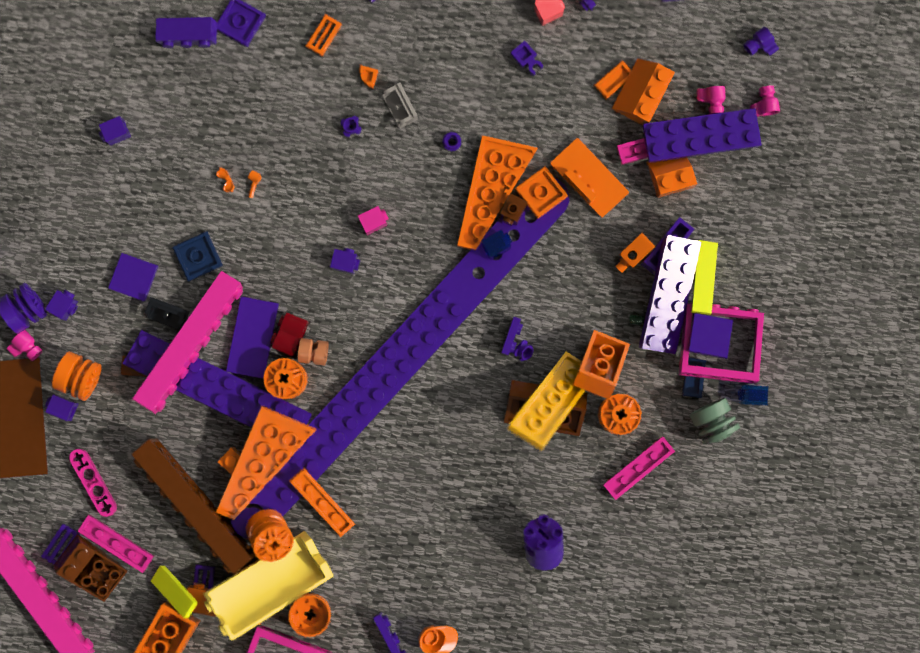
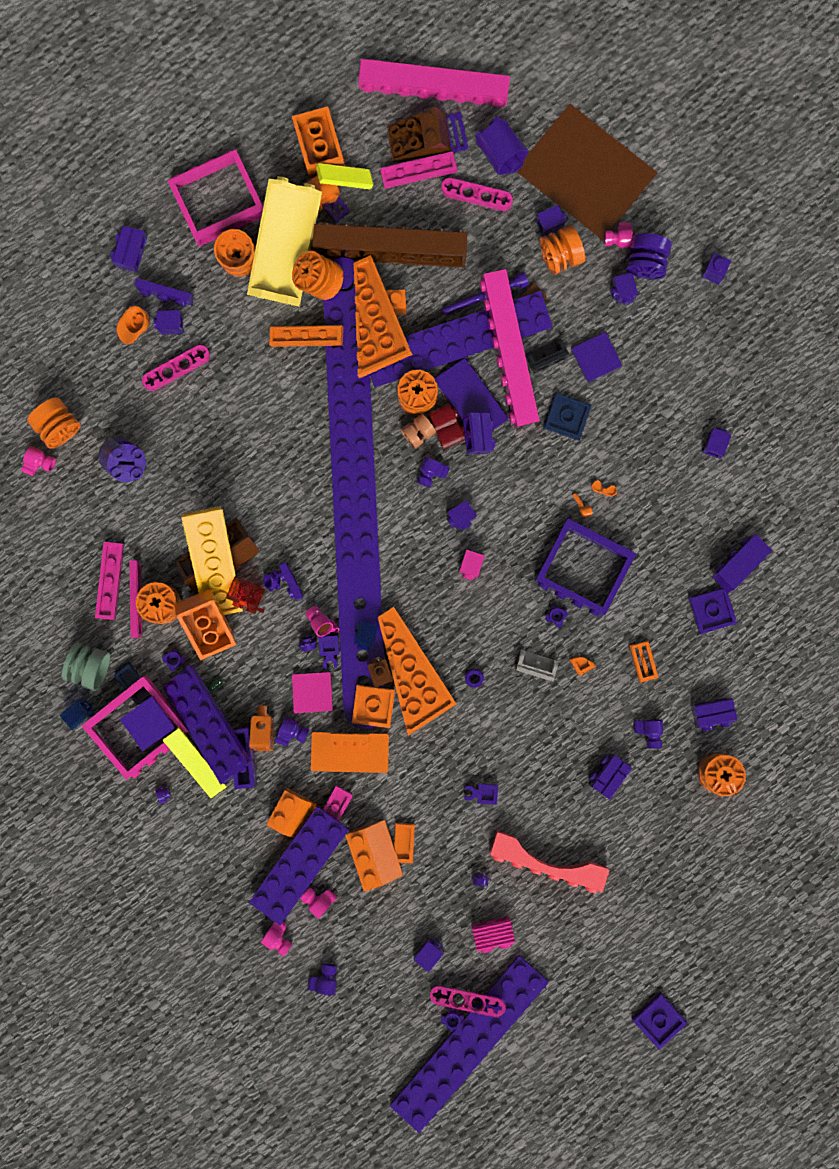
camera: 135 degrees right, 0 degrees up
none -> dark pink piece [21,446,56,476]
none -> orange wheel [27,397,81,449]
none -> dark pink tile [129,560,142,638]
none -> dark pink beam [142,345,210,391]
none -> dark purple brick [154,310,183,335]
none -> dark purple plate [155,785,170,804]
none -> dark purple plate [162,648,186,671]
none -> clear red bracket [226,577,265,614]
none -> dark purple piece [275,717,310,747]
none -> dark pink tile [292,672,333,713]
none -> dark purple plate [298,636,317,652]
none -> dark pink piece [305,606,340,637]
none -> dark purple plate [318,634,340,669]
none -> dark purple piece [416,457,450,488]
none -> dark purple piece [442,271,529,315]
none -> dark purple brick [463,413,495,455]
none -> dark purple cylinder [475,117,528,175]
none -> dark purple window [535,518,636,617]

